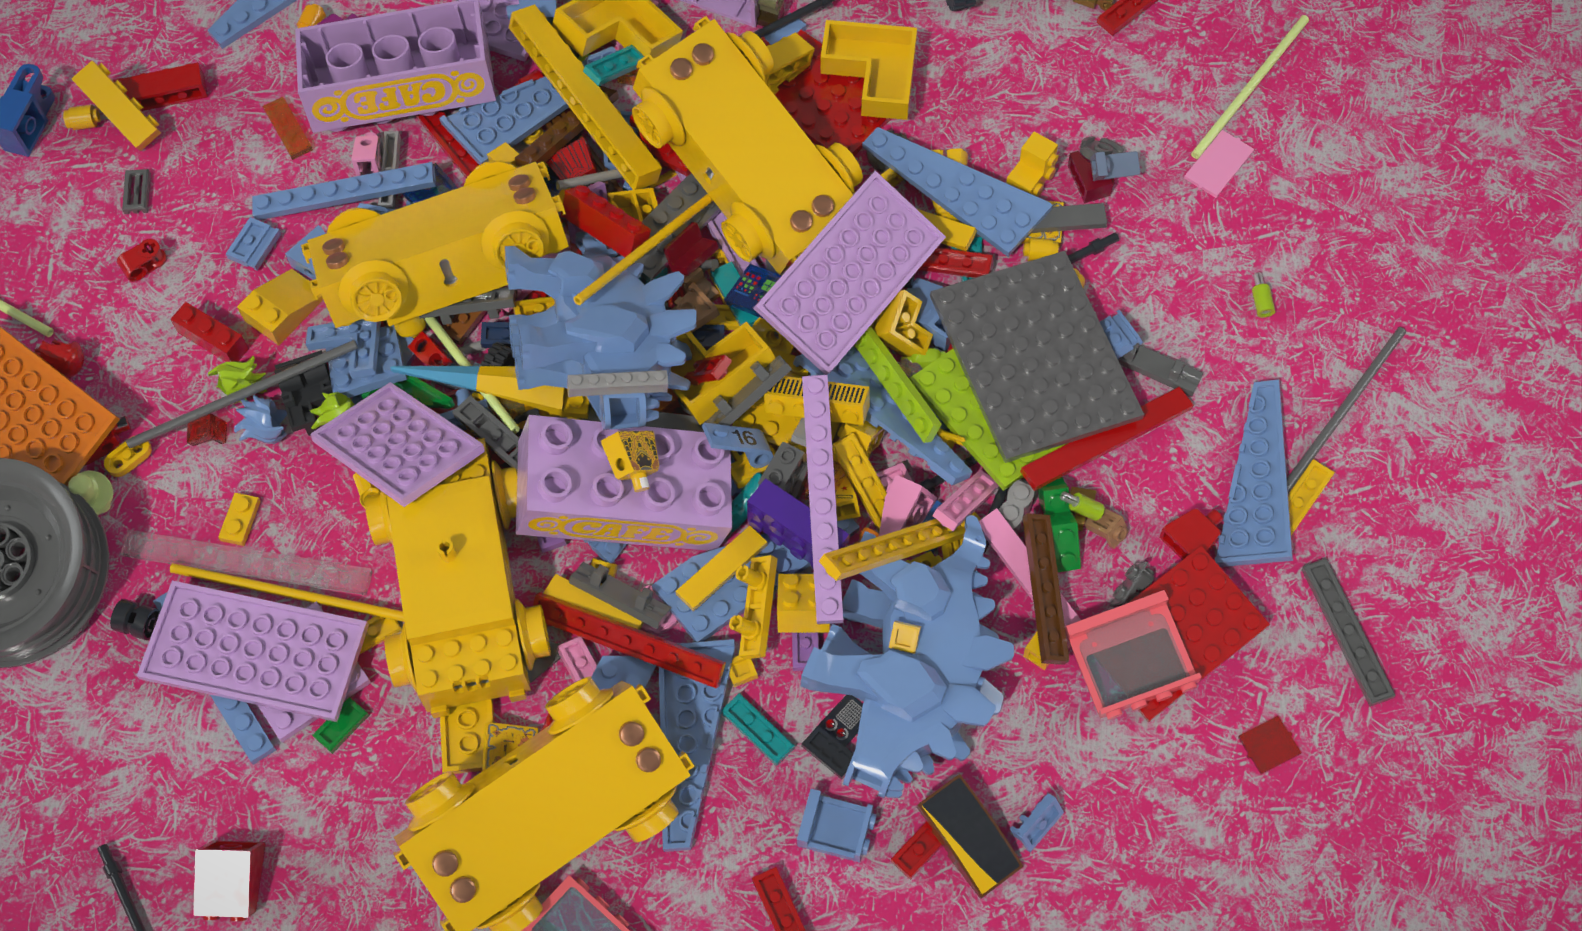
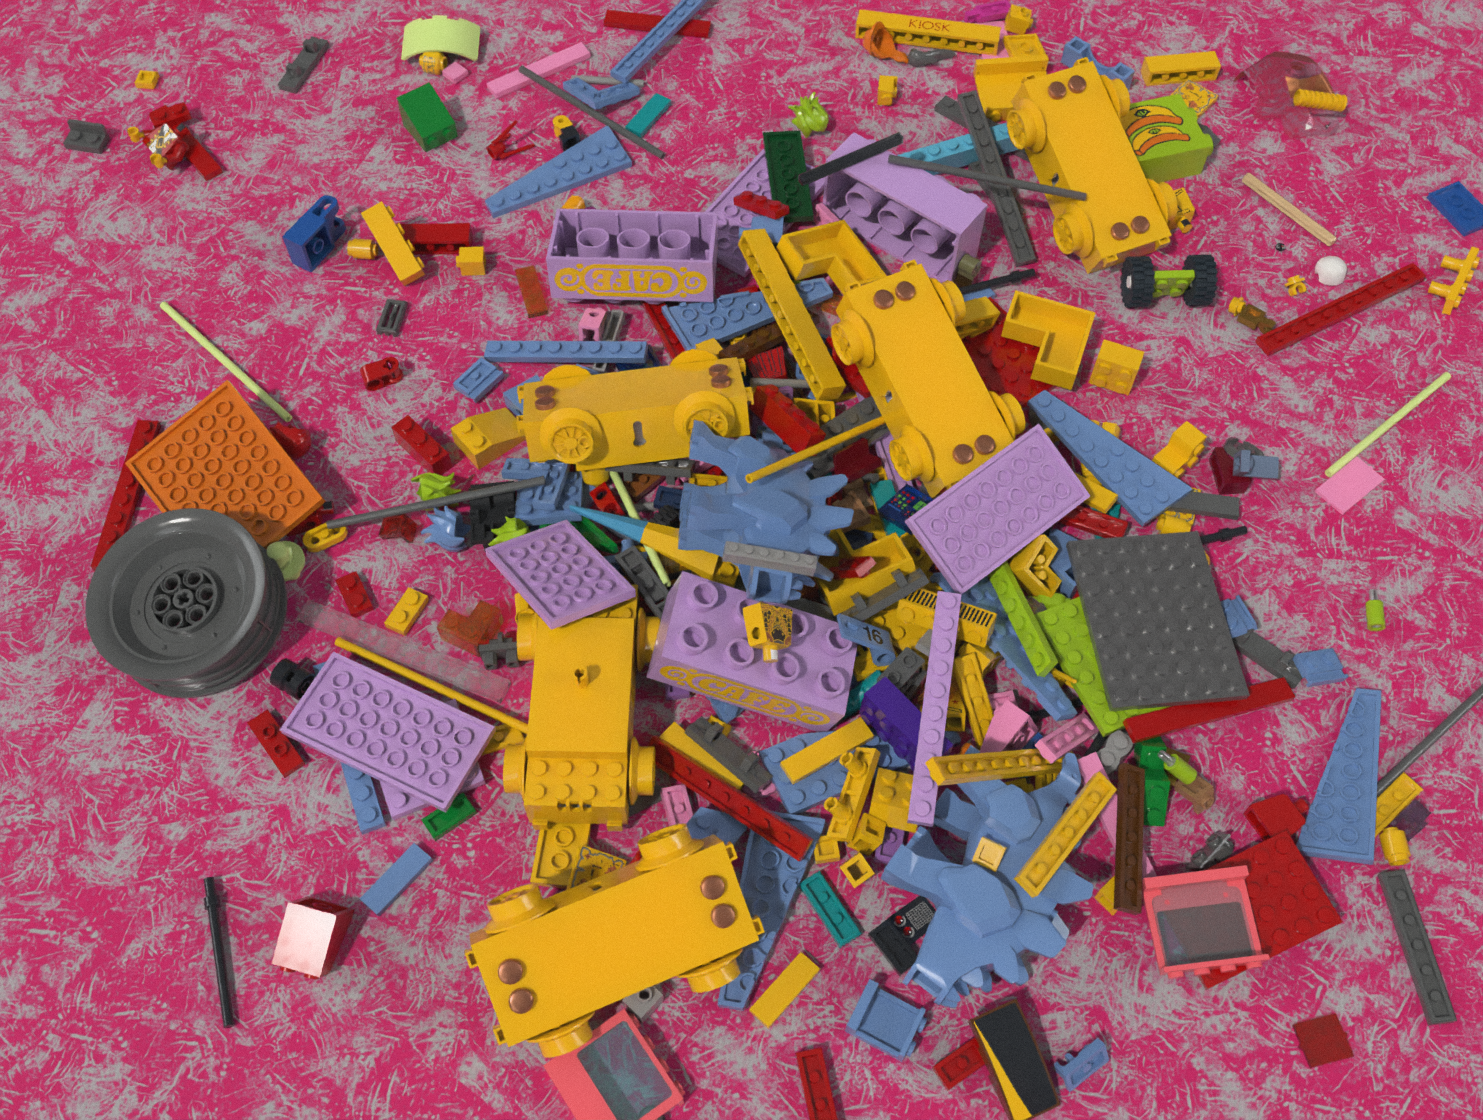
camera: 10 degrees right, 5 degrees down
teal tile [583,45,644,86] -> none
none -> red plate [247,709,305,778]
none -> red plate [335,571,374,619]
none -> medium blue tile [360,843,433,917]
none -> clear orange brick [437,600,504,658]
none -> yellow brick [456,246,486,276]
none -> dark grey hips [479,632,520,670]
none -> light grey brick [622,984,664,1024]
none -> yellow tile [749,952,820,1029]
none -> yellow brick [840,851,875,888]
none -> yellow brick [847,813,886,856]
none -> yellow plate [1014,771,1117,898]
none -> yellow brick [1089,339,1144,395]
none -> medium blue plate [1293,648,1348,687]
none -> yellow brick [1379,827,1411,866]
none -> clear purple brick [1389,799,1431,842]

